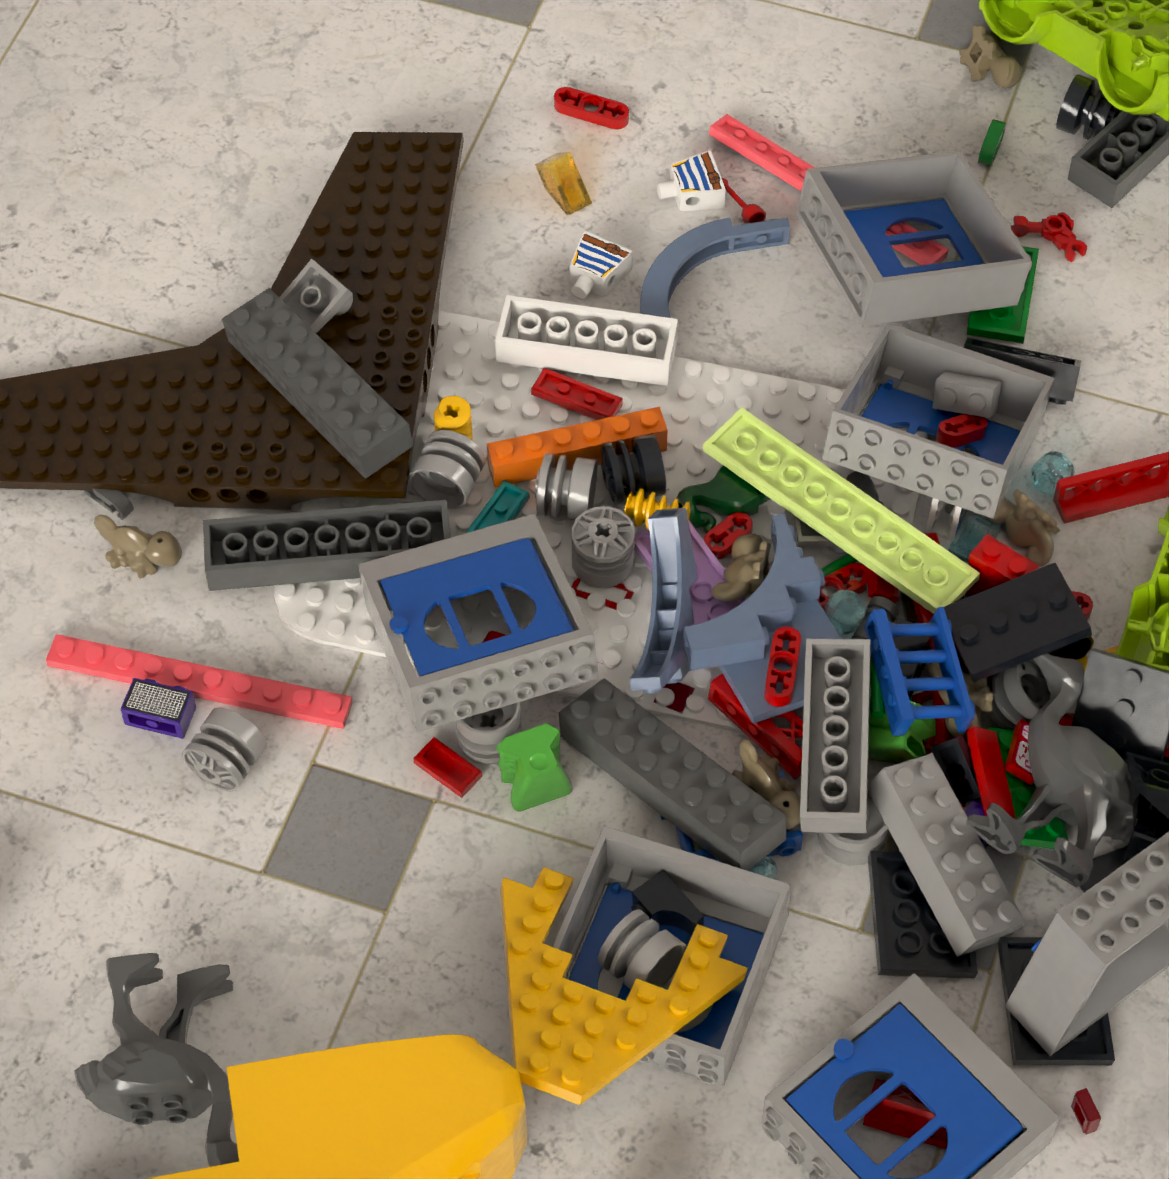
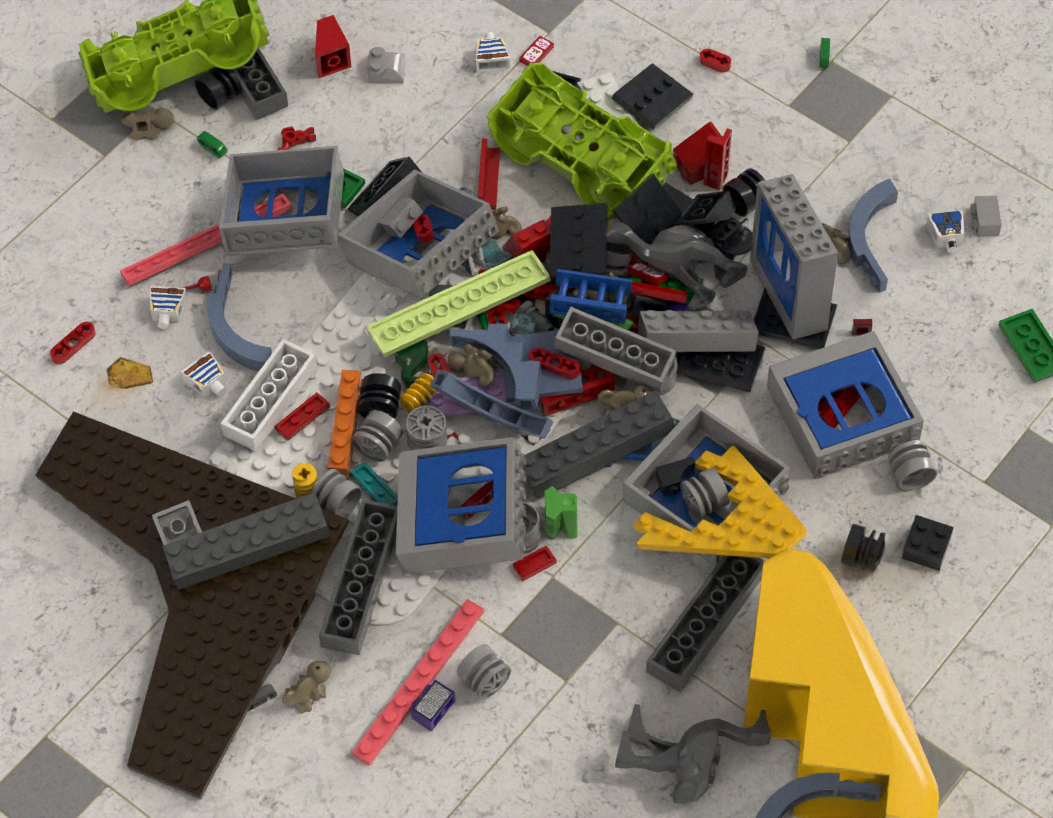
camera: 70 degrees left, 0 degrees up
none -> dark grey brick [646,555,764,692]

